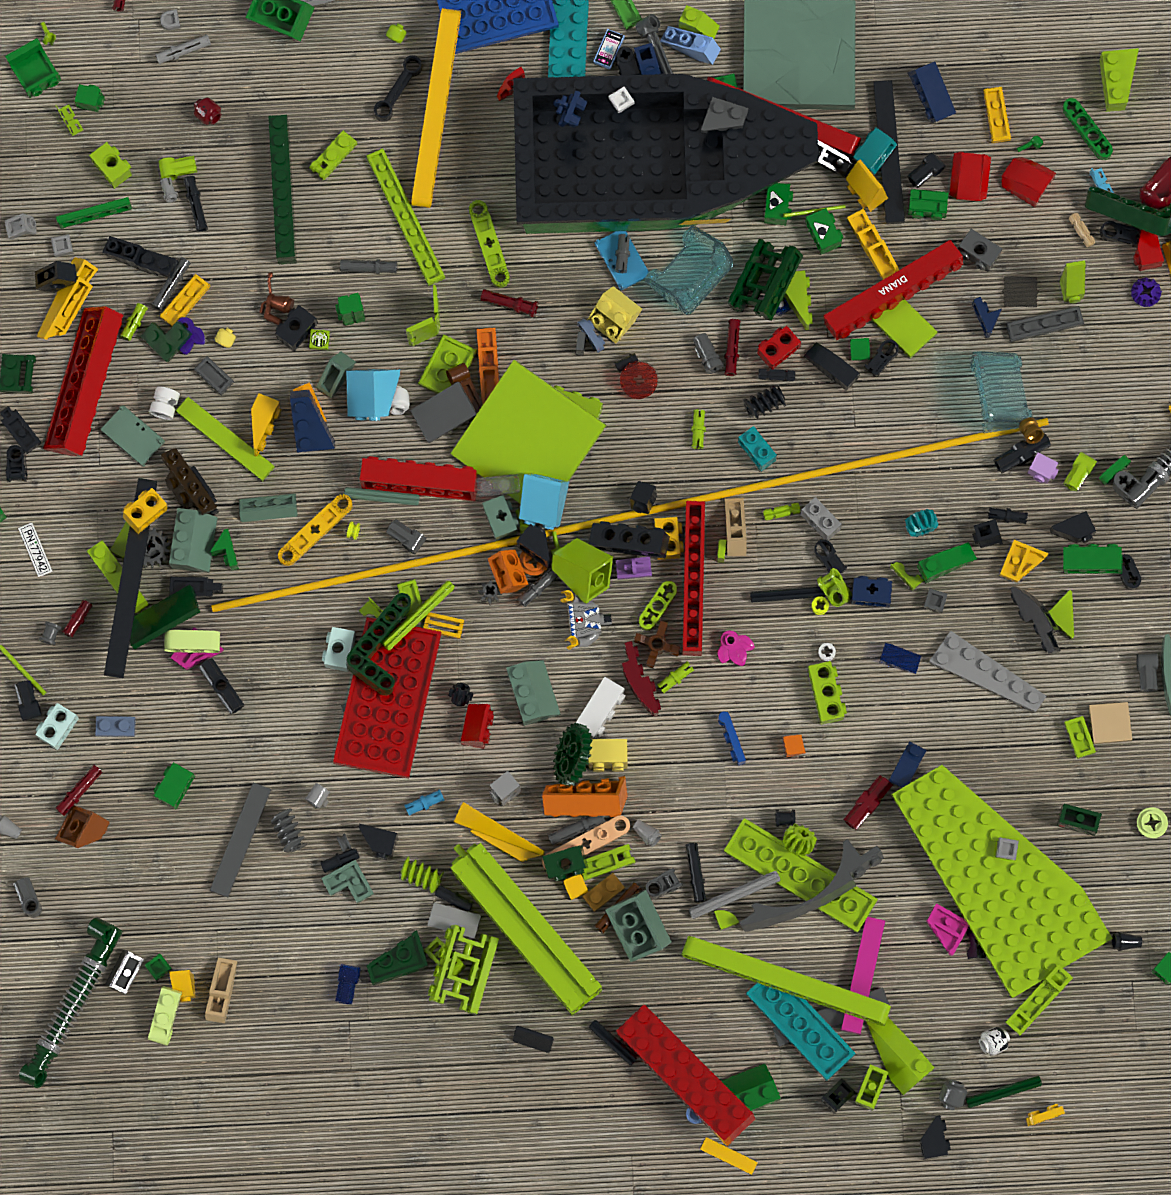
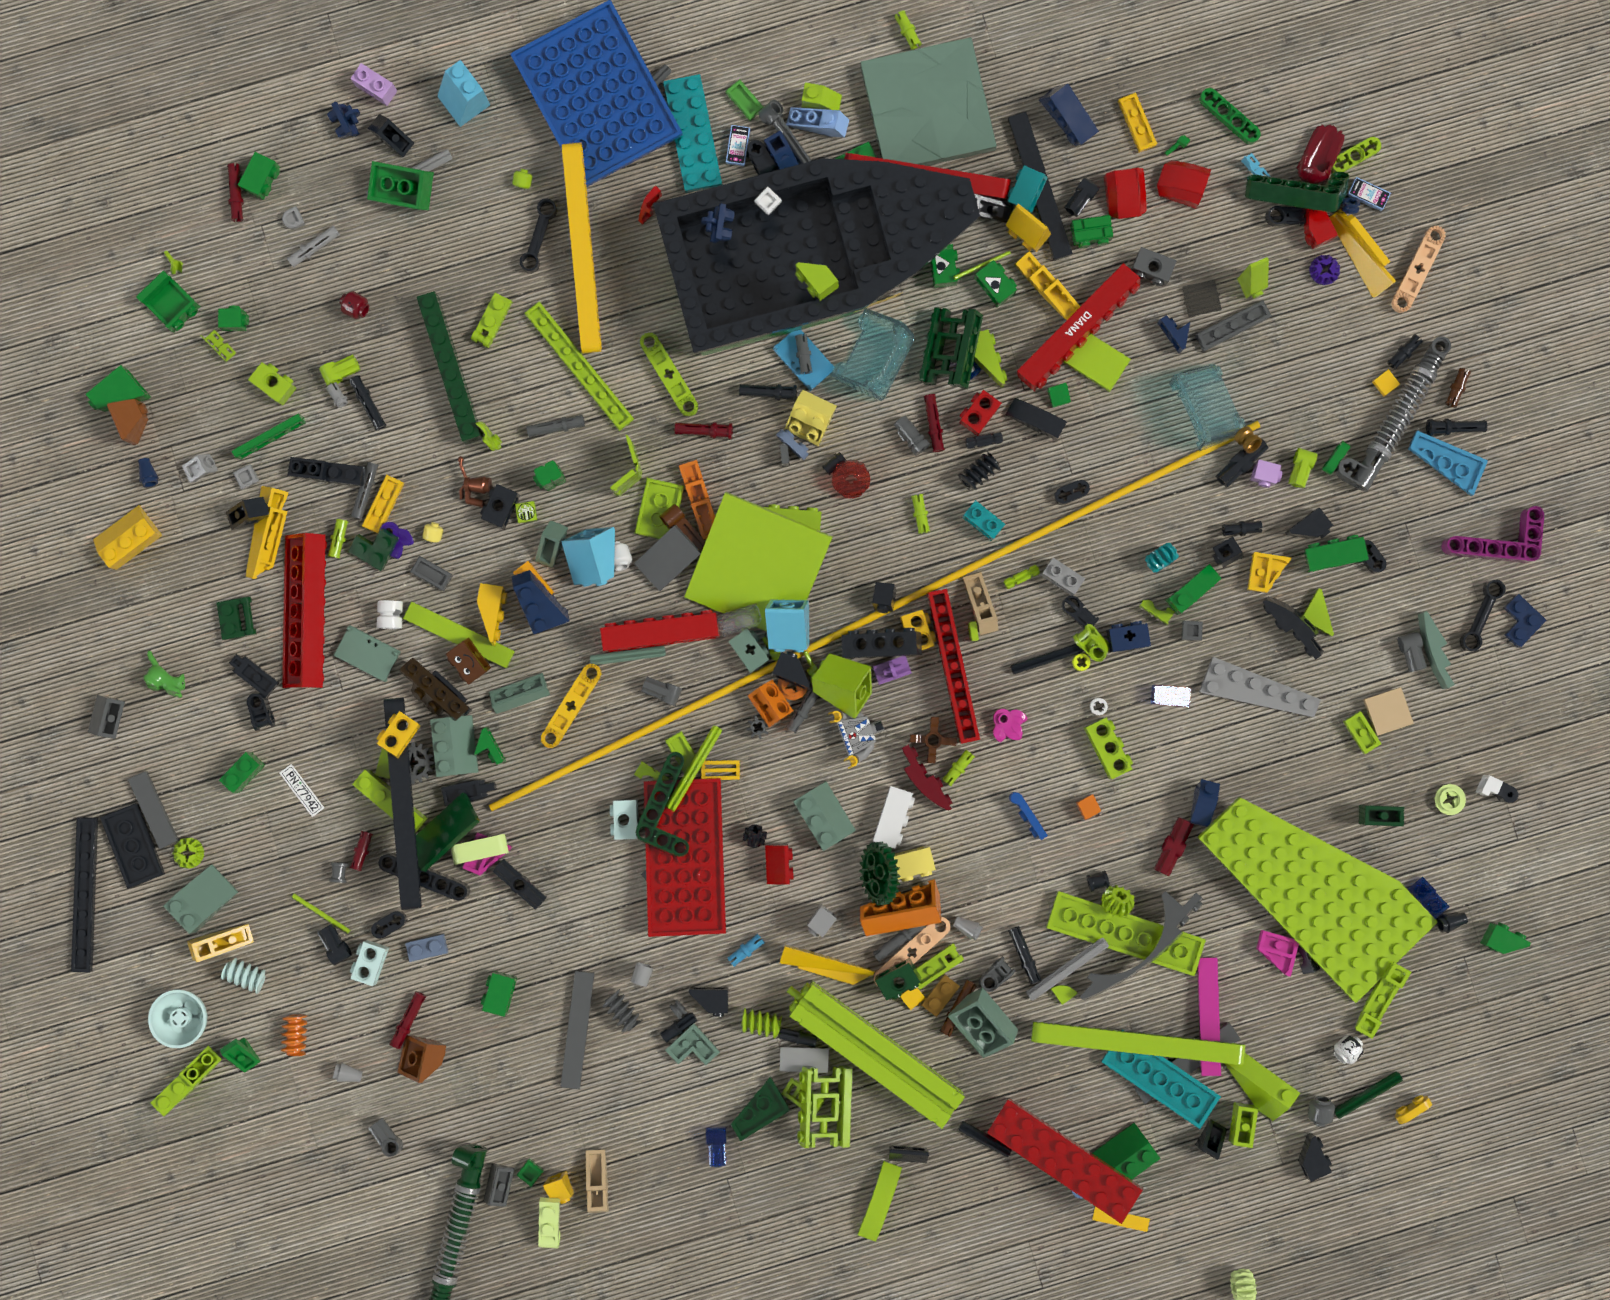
camera: 15 degrees left, 10 degrees up
neon yellow bush [347,521,360,540] -> none
lime beam [639,581,677,631] -> none
dark grey wing [701,97,749,133] -> none
black piece [865,339,899,377] -> none
light grey tile [996,837,1019,860] -> none
tan axle [1069,213,1095,248] -> none
lime wedge [1099,48,1139,112] -> none
none -> black beam [371,911,407,939]
none -> black beam [378,853,470,901]
none -> reddish brown brick [446,637,491,685]
none -> lime plate [475,421,502,451]
none -> black pin [739,384,797,402]
none -> lime slope [795,262,839,301]
none -> lime slope [857,1161,902,1242]
none -> black beam [1054,480,1090,505]
none -> clear blue slope [1408,876,1450,919]

